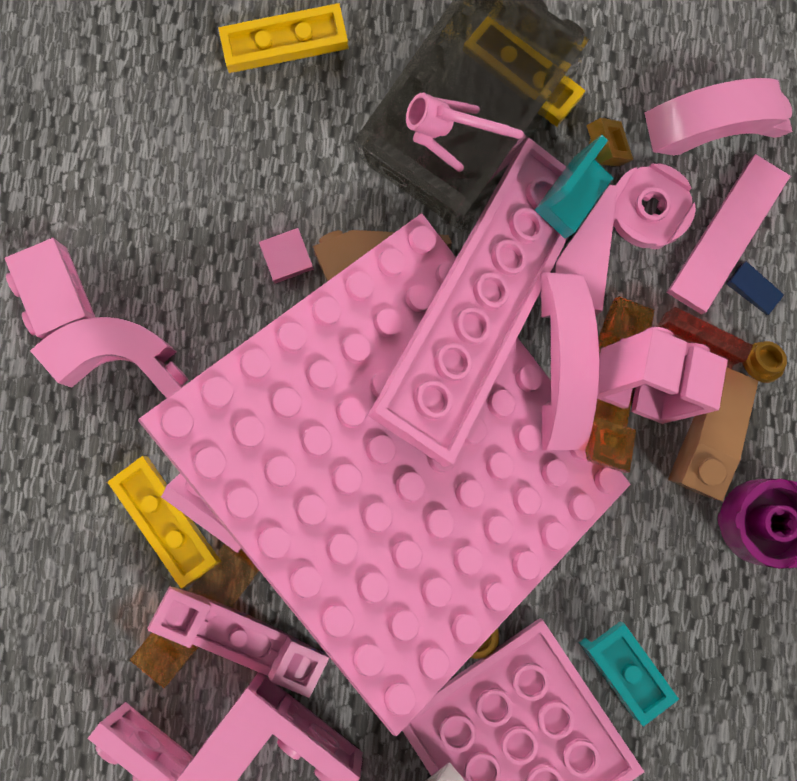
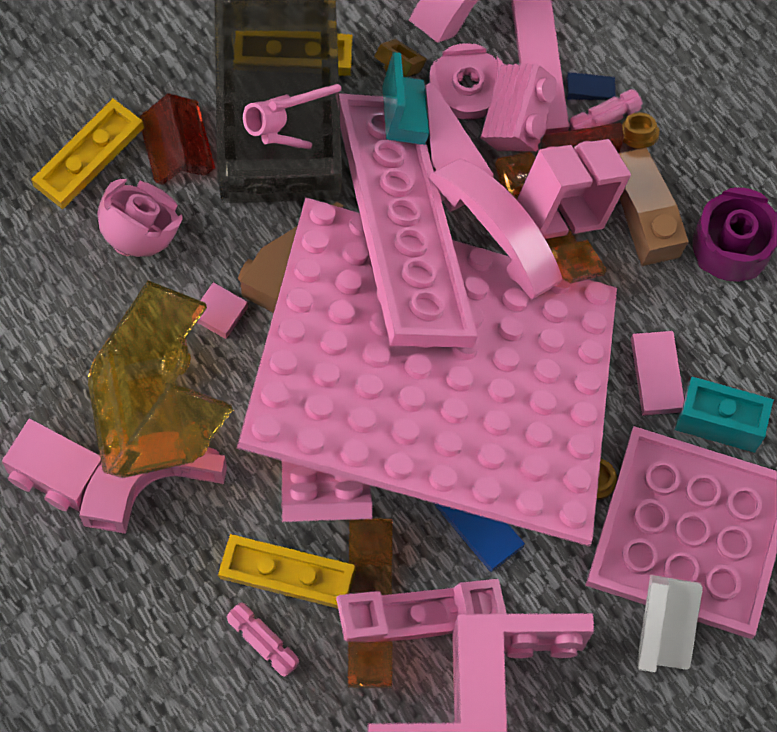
camera: 35 degrees left, 15 degrees down
none -> clear yellow windscreen [88,280,233,478]
none -> bright pink cylinder [97,179,183,257]
none -> clear red panel [139,93,216,185]
none -> bright pink axle [227,603,299,677]
none -> bright pink brick [480,63,557,151]
none -> bright pink axle [569,89,643,139]
none -> bright pink tile [631,331,684,416]

